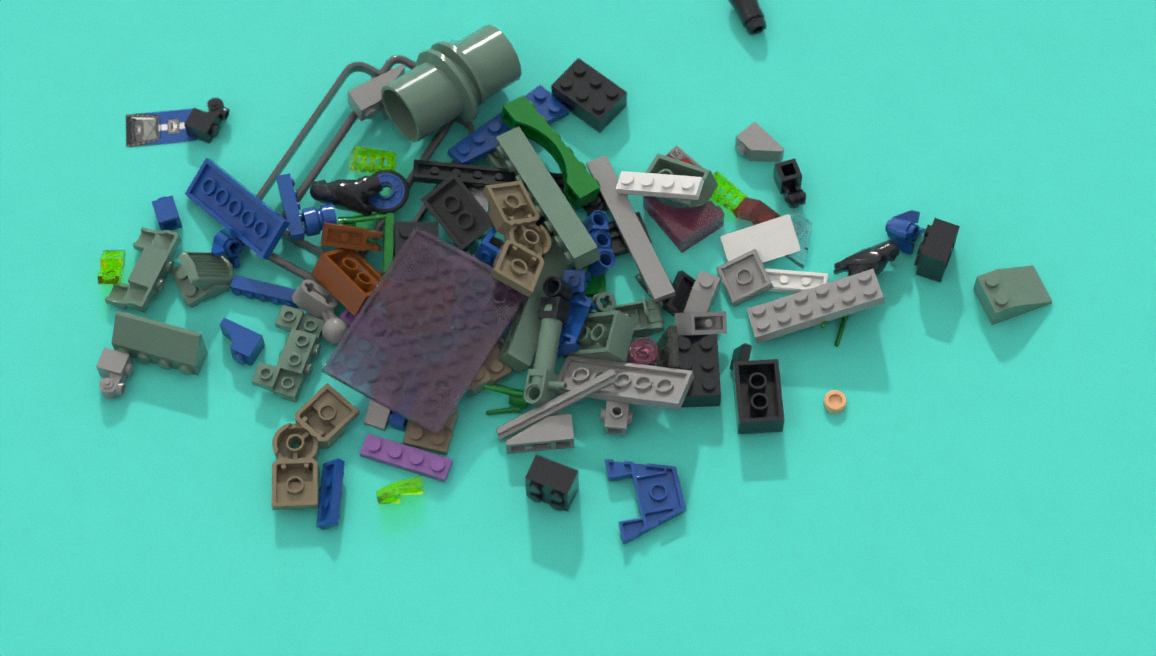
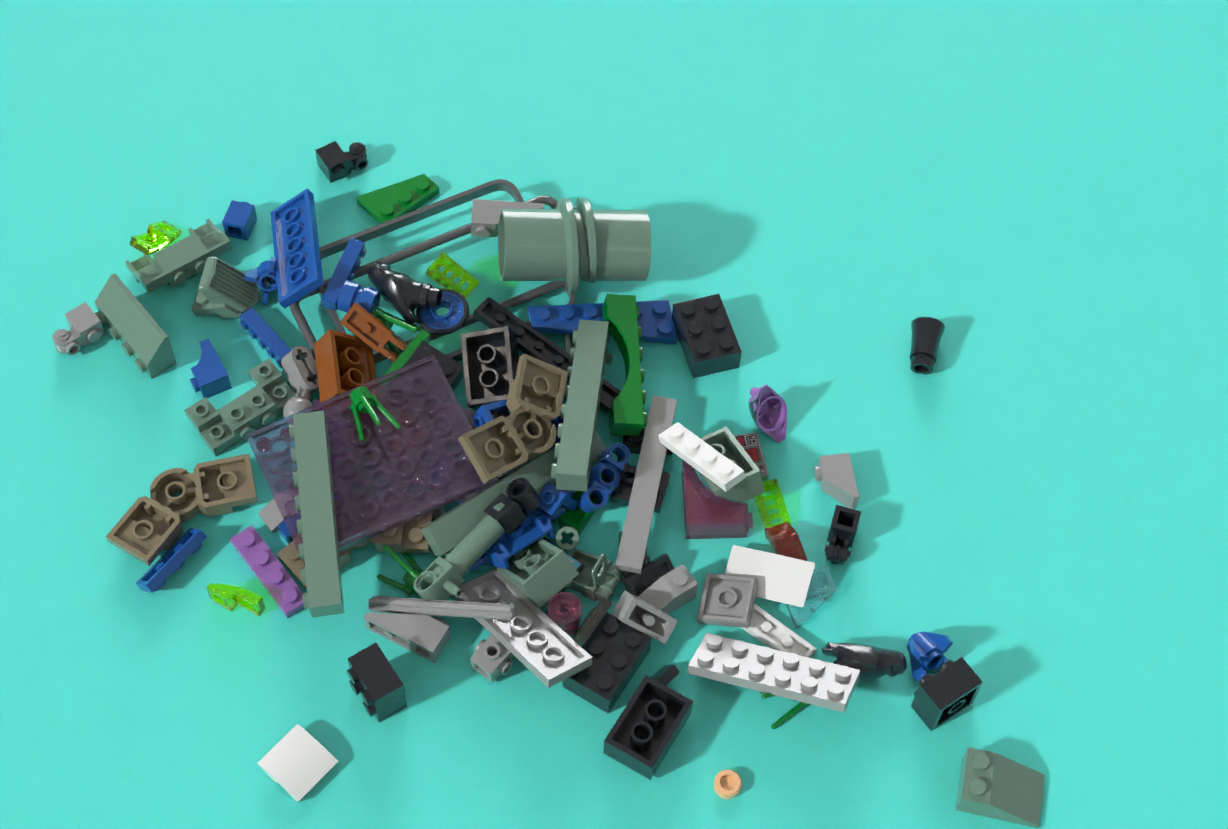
camera: 30 degrees right, 5 degrees down
sticker [126,109,197,147] -> none
blue wing [605,459,686,544] -> none
none -> white slope [257,724,338,802]
none -> sand green brick [289,410,345,618]
none -> green plant [349,386,401,441]
none -> green wing [356,174,440,224]
none -> medium lavender hat [748,385,787,443]

